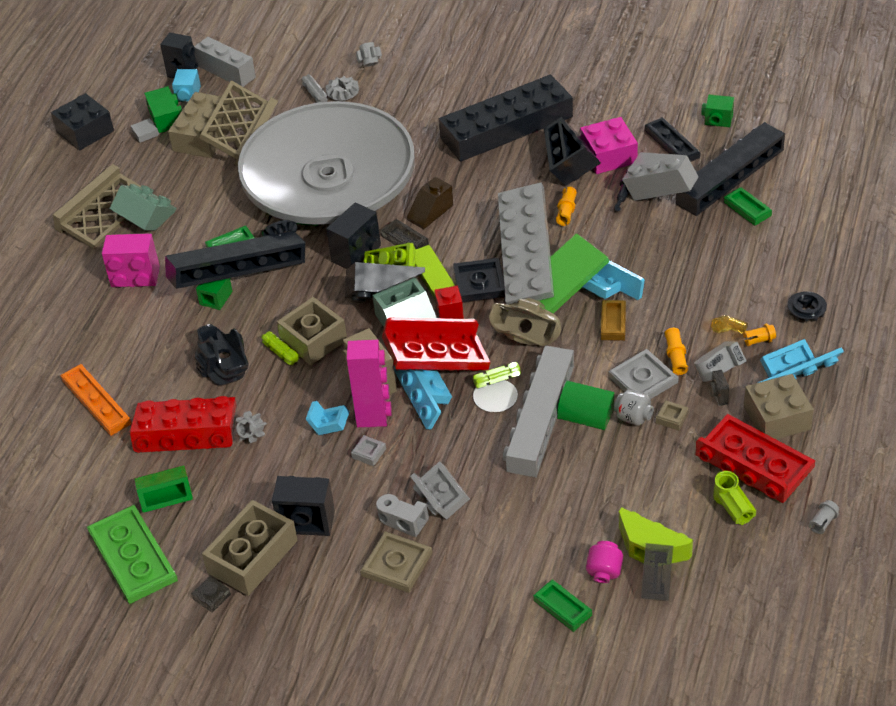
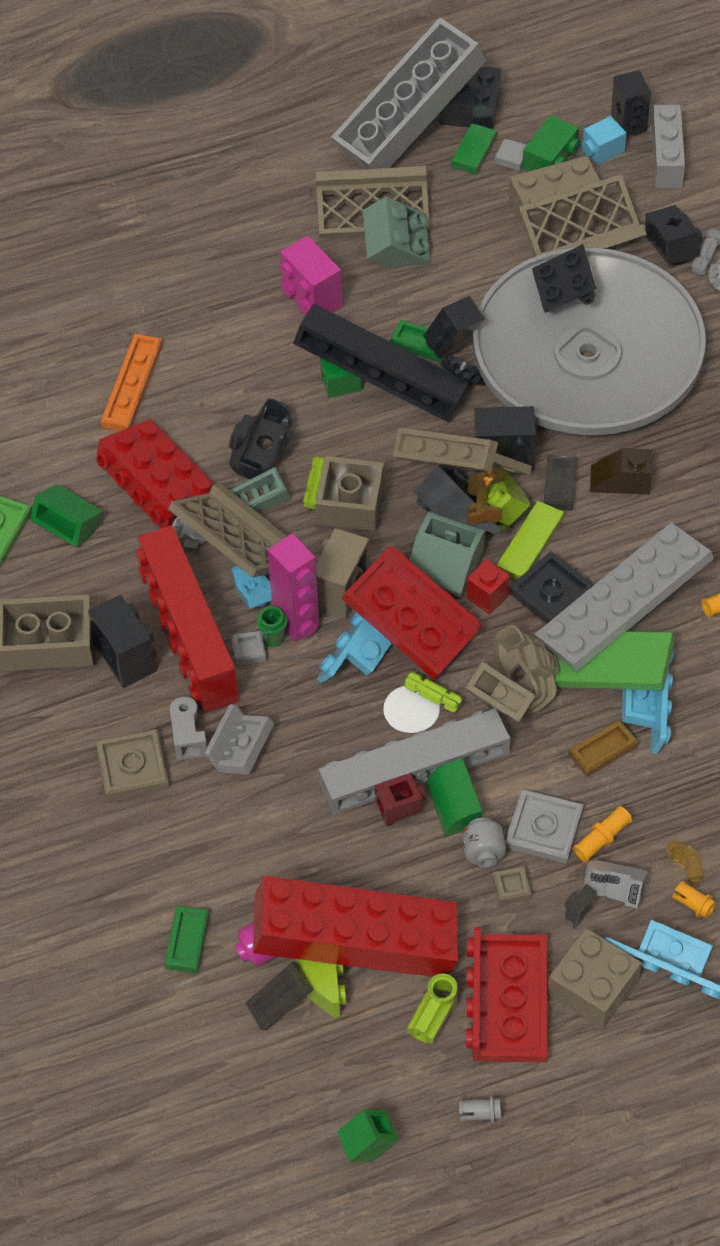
camera: 50 degrees right, 10 degrees up
none -> red brick [135,525,239,713]
none -> dark tan fence [168,483,287,578]
none -> sand green slope [230,467,291,512]
none -> red brick [253,876,458,977]
none -> green cone [257,606,287,647]
none -> light grey brick [331,17,487,169]
none -> green brick [337,1109,399,1162]
none -> dark red brick [375,773,426,827]
none -> dark tan fence [392,427,532,475]
none -> black brick [423,296,485,359]
none -> green tile [451,123,497,175]
none -> dark tan slope [465,662,536,723]
none -> pearl gold piece [467,467,503,525]
none -> black hinge [532,244,597,313]
none -> black brick [645,205,702,265]

